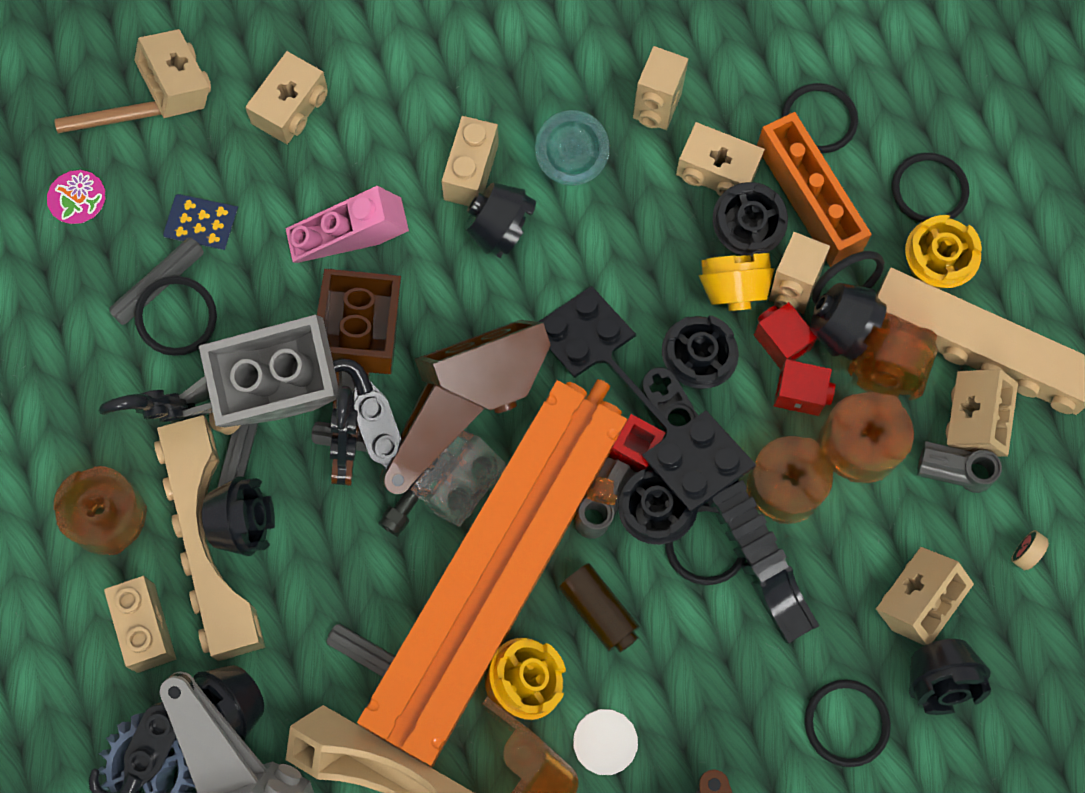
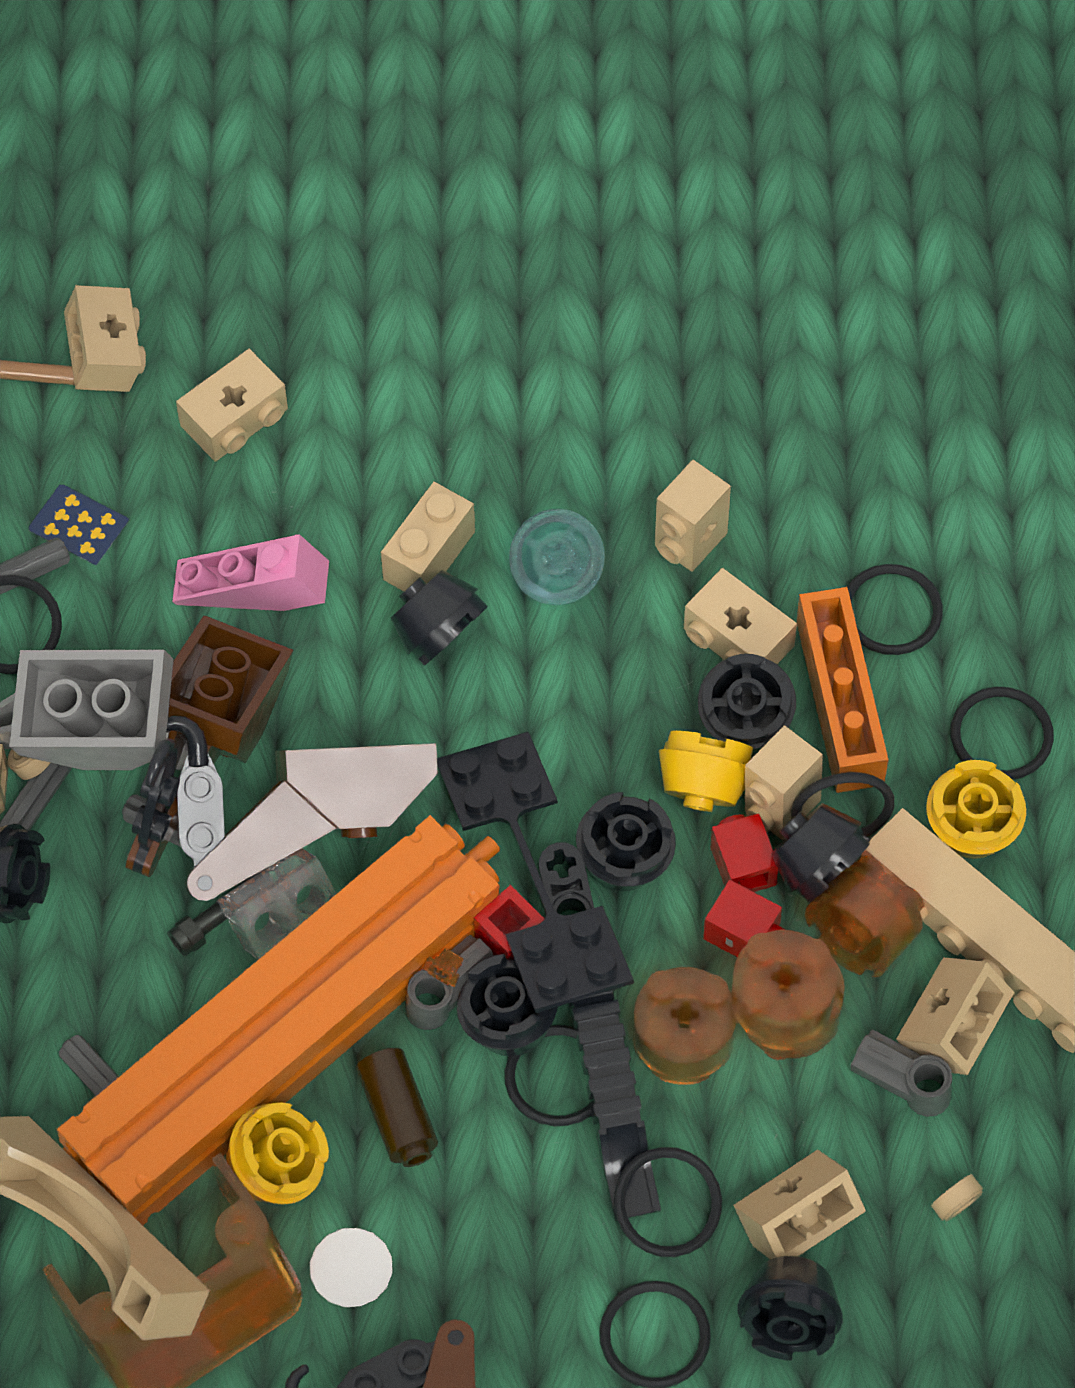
camera: 20 degrees right, 10 degrees down
none -> black tyre [614,1147,722,1257]

